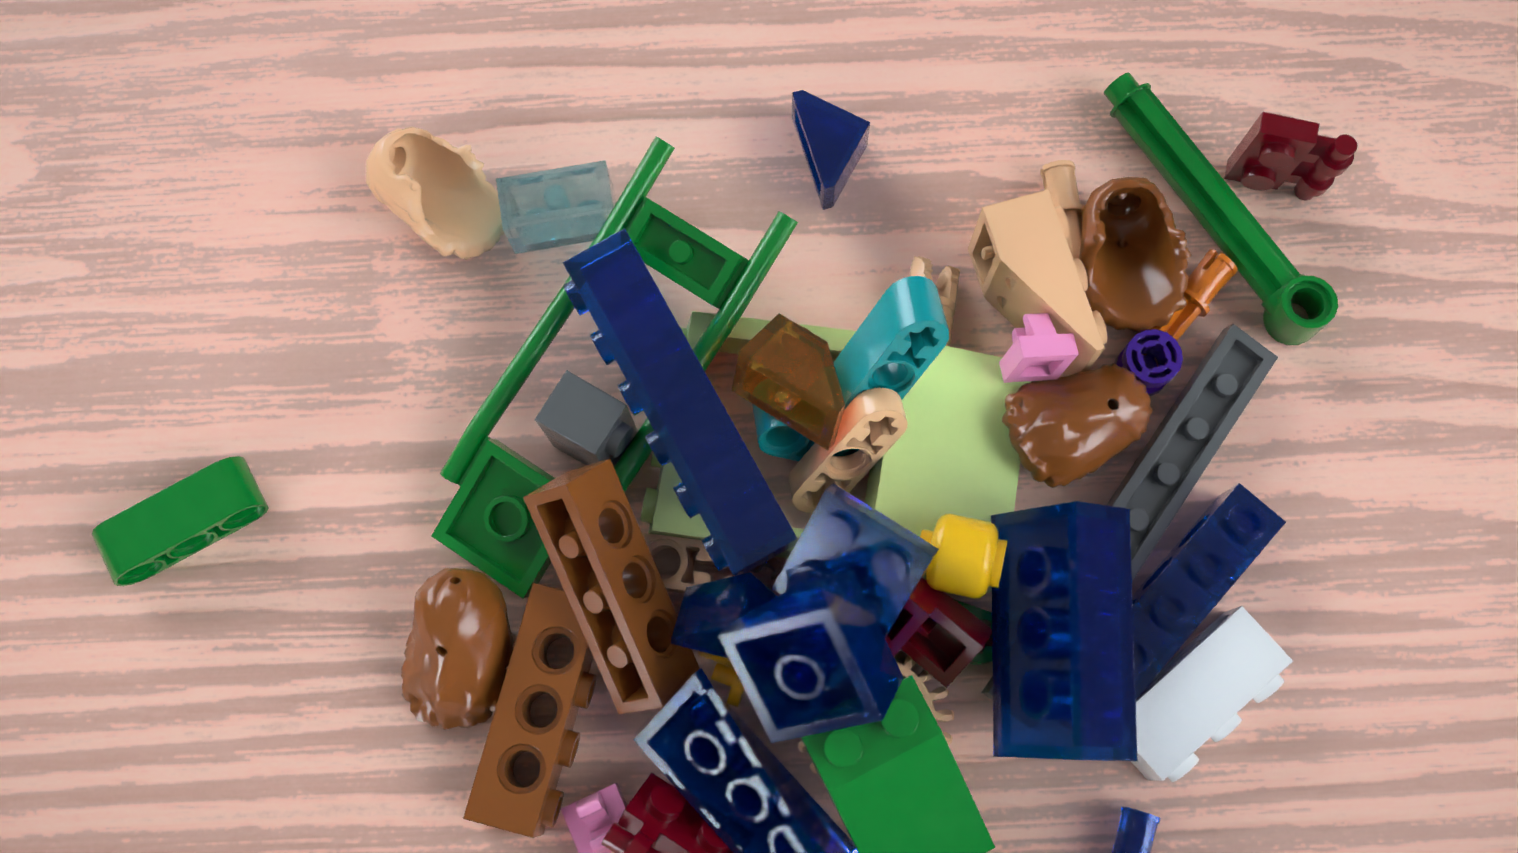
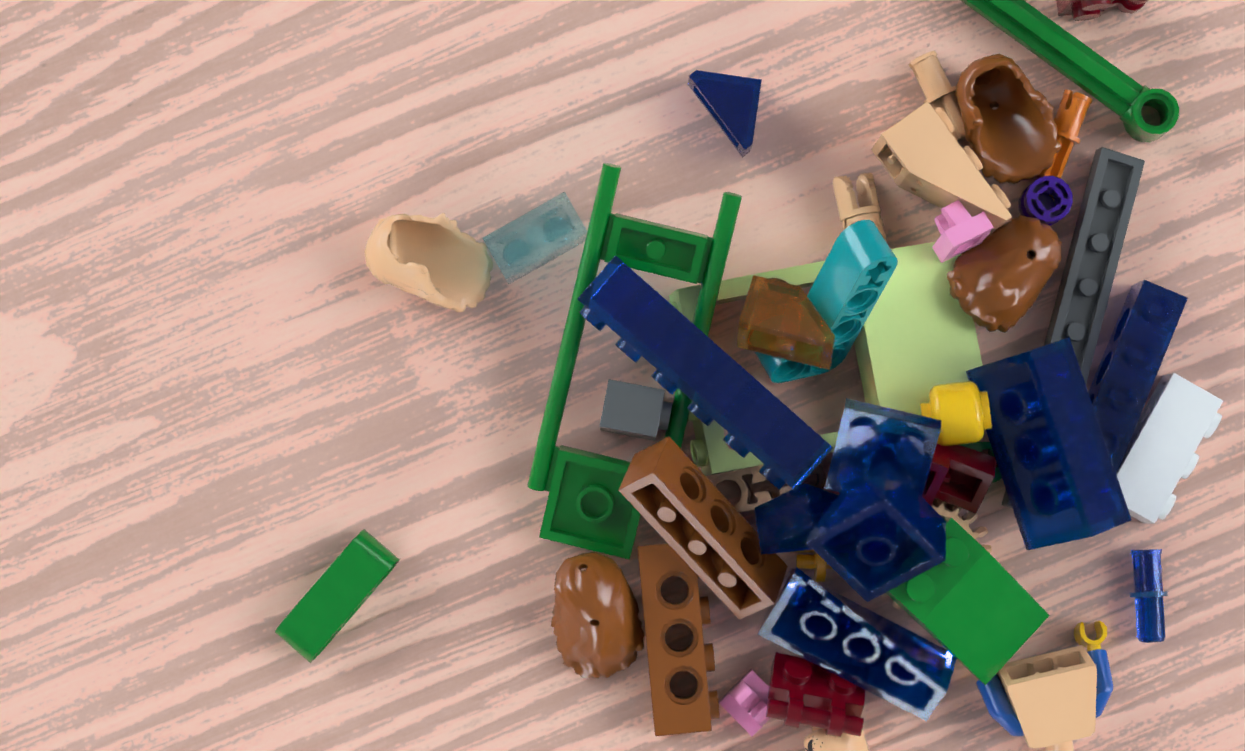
camera: 25 degrees left, 10 degrees up
light nougat beam [788,388,907,513] -> none

